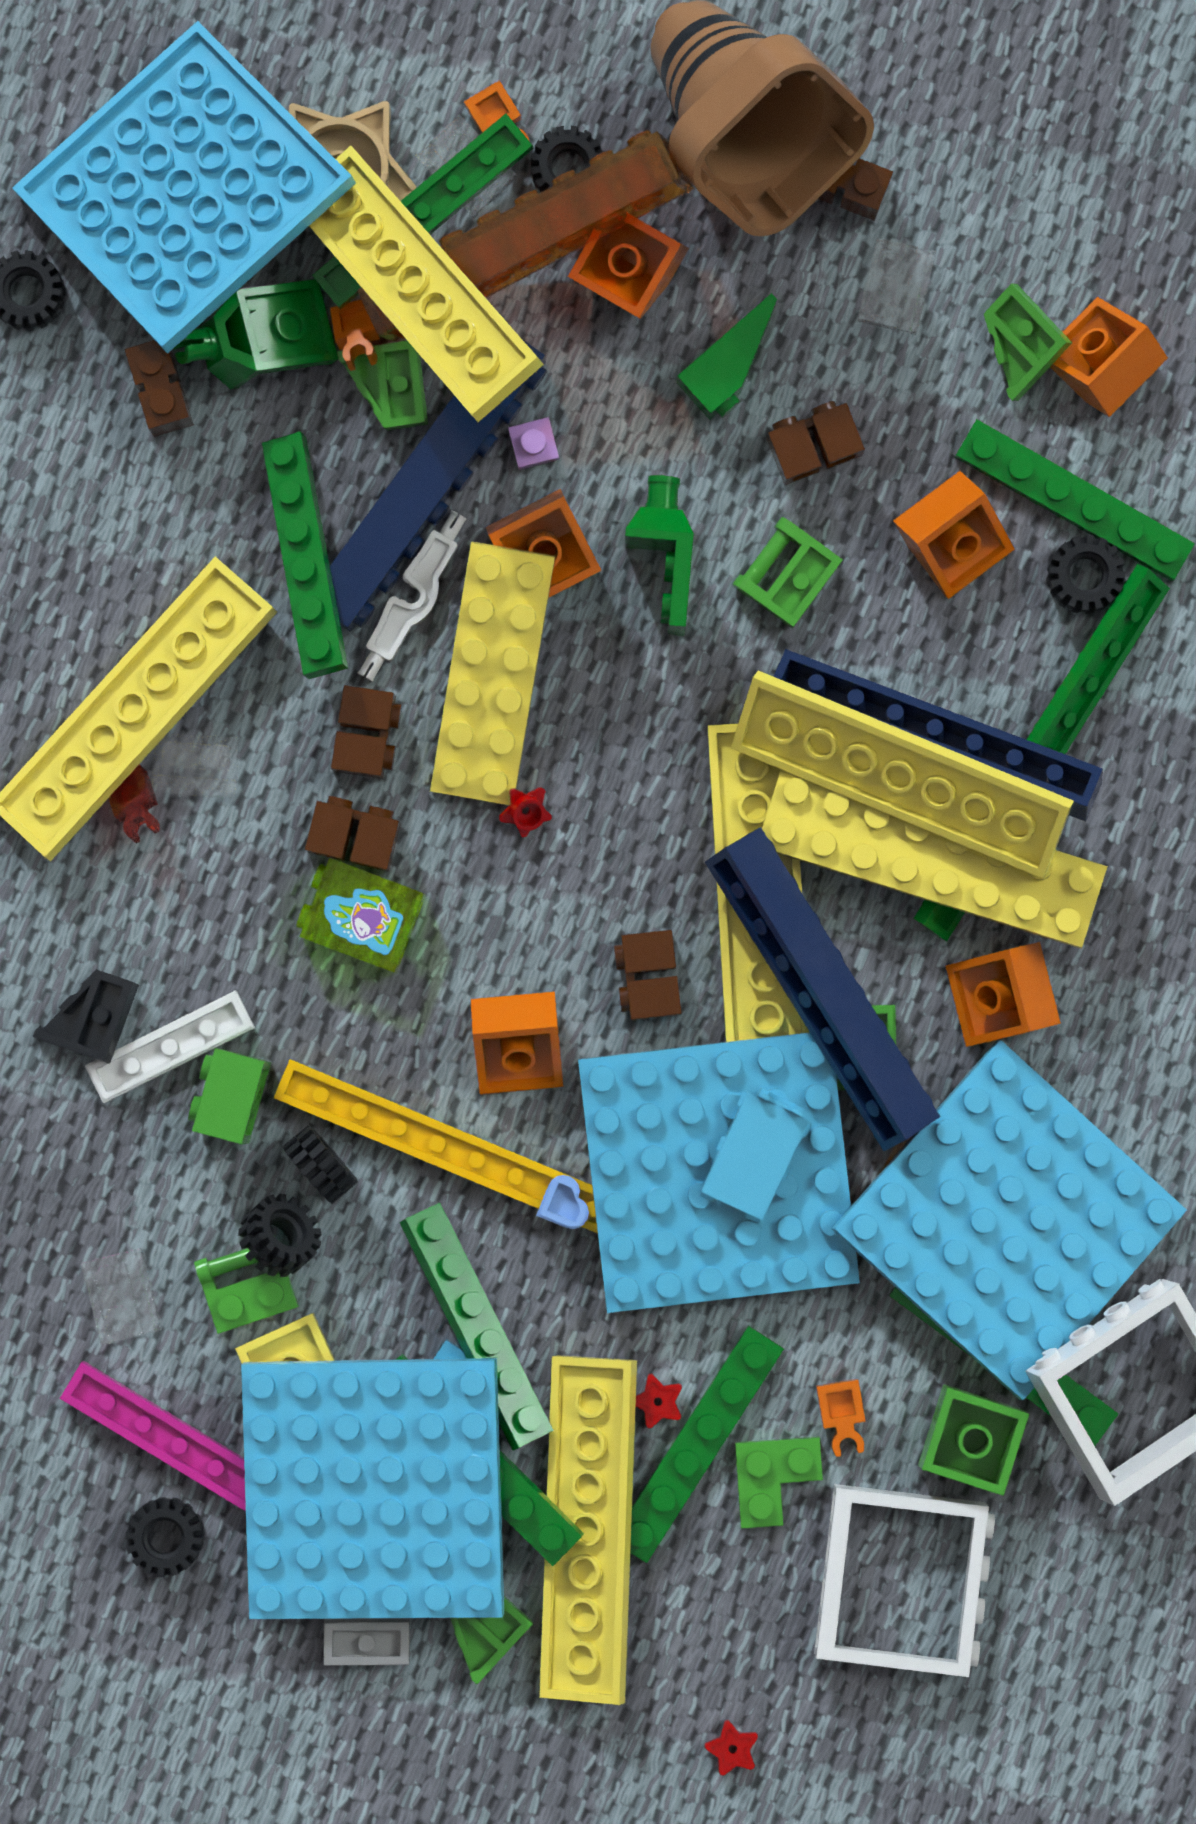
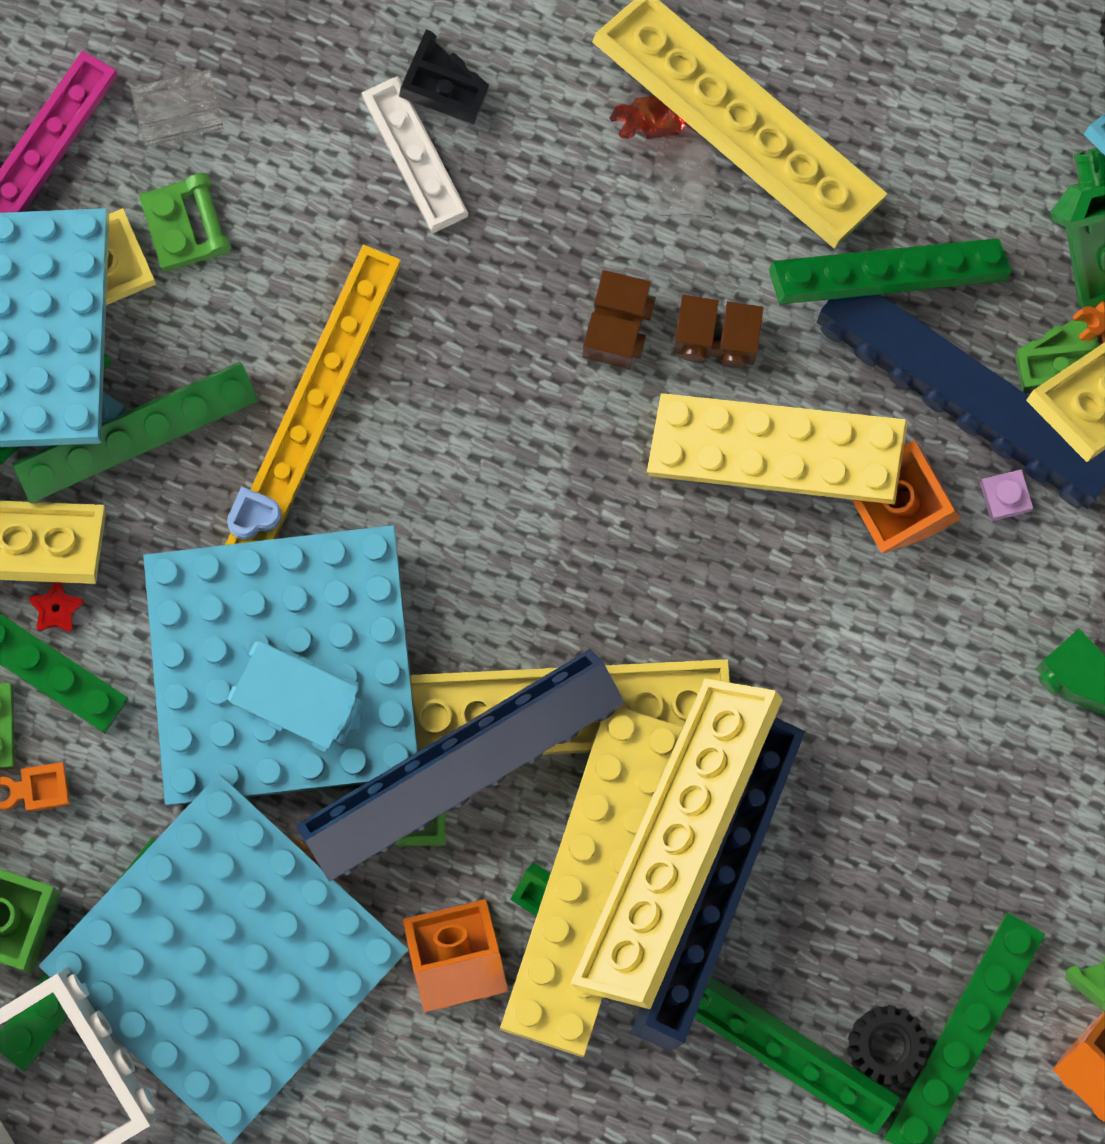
camera: 85 degrees right, 10 degrees down
reddish brown piece [125,340,194,437] -> none
bright green brick [188,1048,271,1145] -> none
black tyre [238,1194,322,1277] -> none
black tyre [282,1125,358,1204] -> none
clear neon green panel [296,858,426,974] -> none
white piece [357,510,467,682] -> none
orange slope [471,991,564,1094] -> none
red plate [499,787,552,838] -> none
reddish brown piece [614,930,682,1020] -> none
green plate [625,475,694,636] -> none
bright green plate [732,517,843,629] -> none
reddish brown piece [767,401,865,486] -> none
orange slope [893,471,1015,599] -> none

